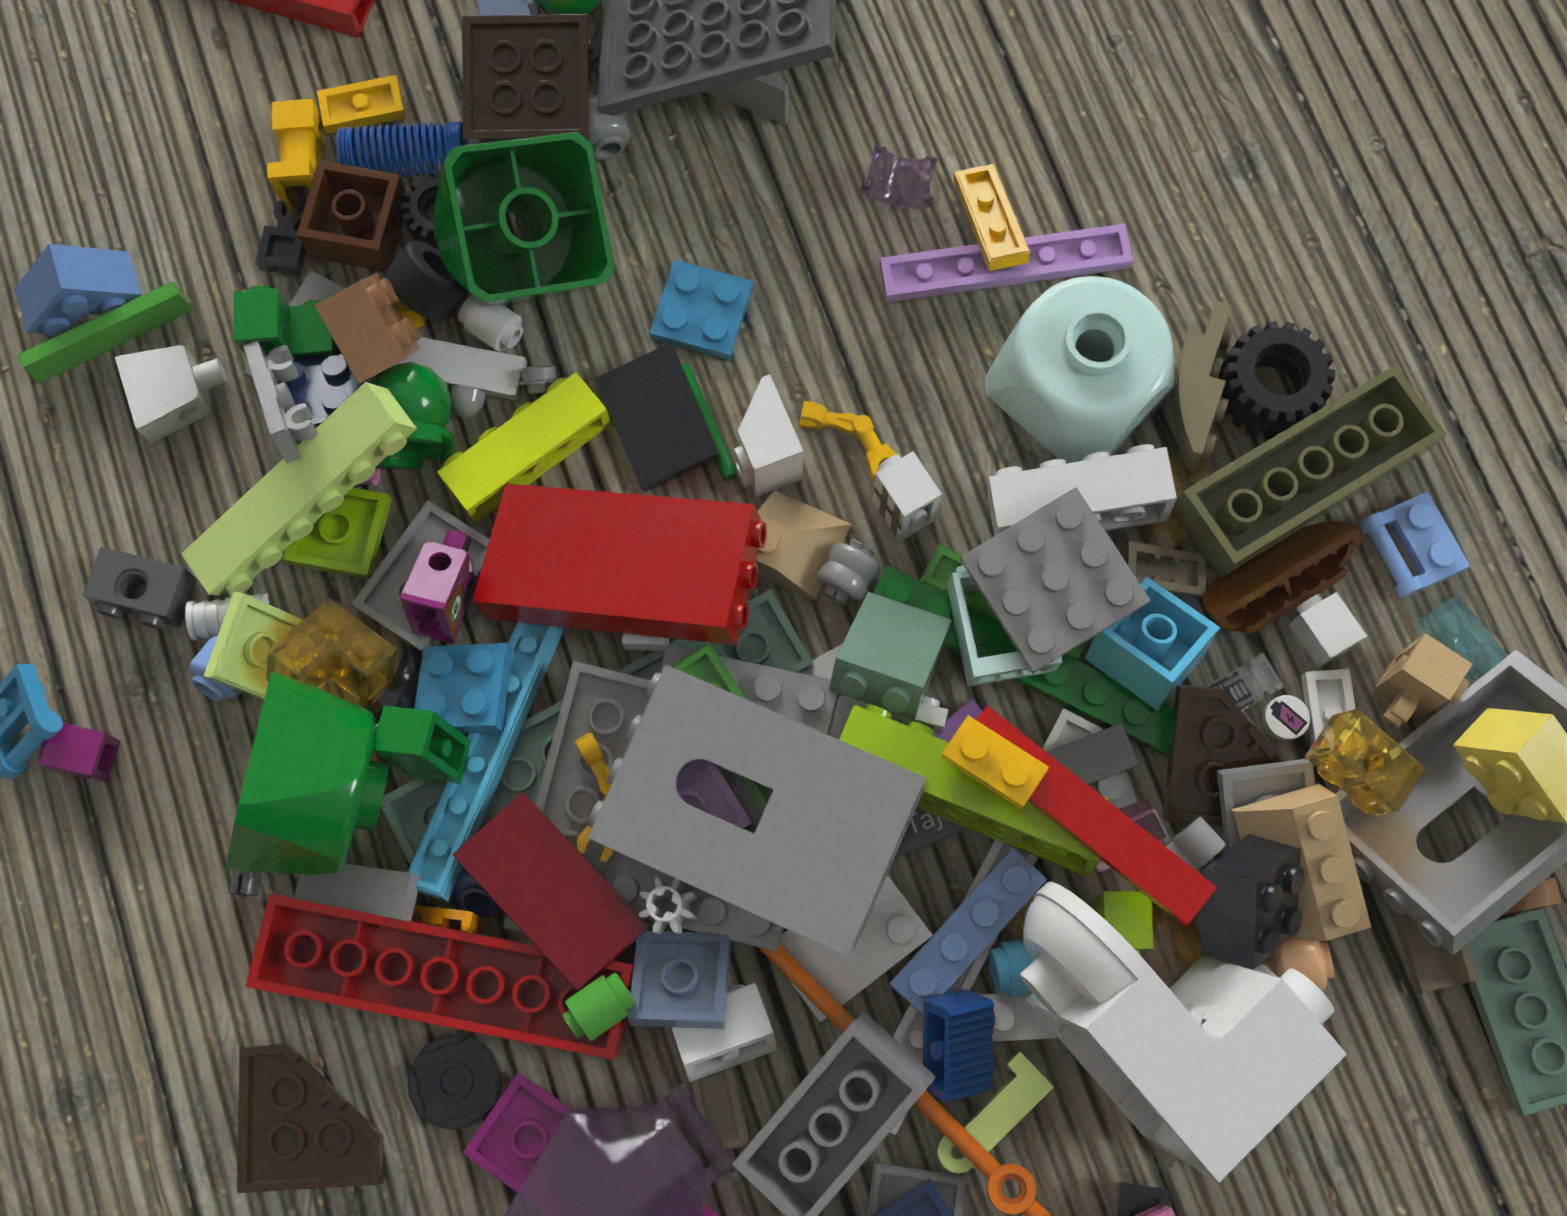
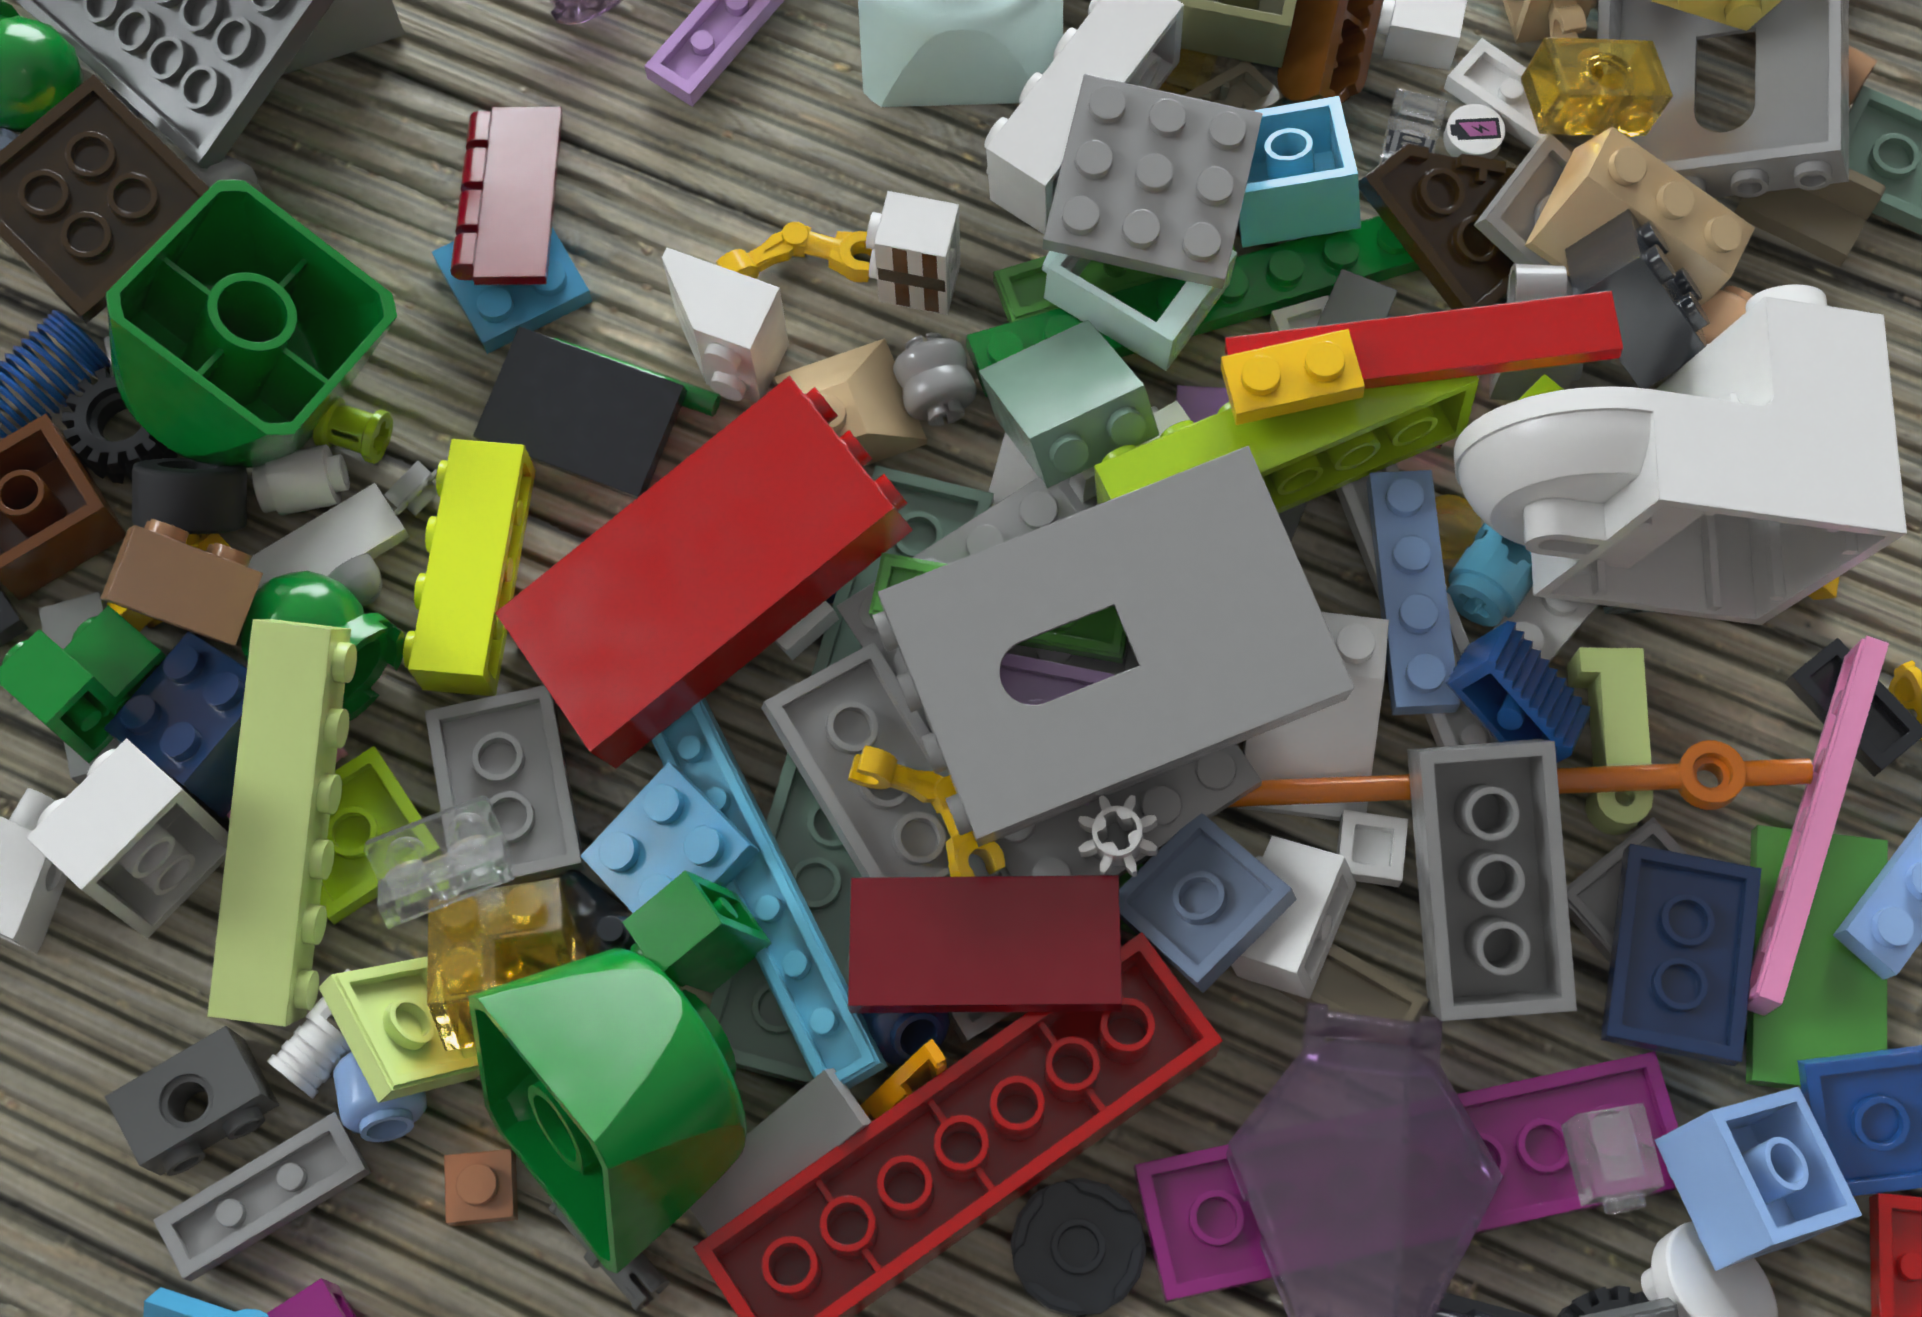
camera: 45 degrees left, 5 degrees down
light grey plate [243,340,318,464] -> none
magenta torso [400,530,475,644] -> none
bright green brick [562,972,637,1041] -> none
none -> white brick [26,738,228,939]
none -> light grey plate [153,1112,371,1282]
none -> lime bush [313,397,393,464]
none -> clear bracket [364,795,514,929]
none -> nougat plate [444,1149,518,1226]
none -> windscreen [450,107,563,285]
none -> white plate [1337,810,1408,887]

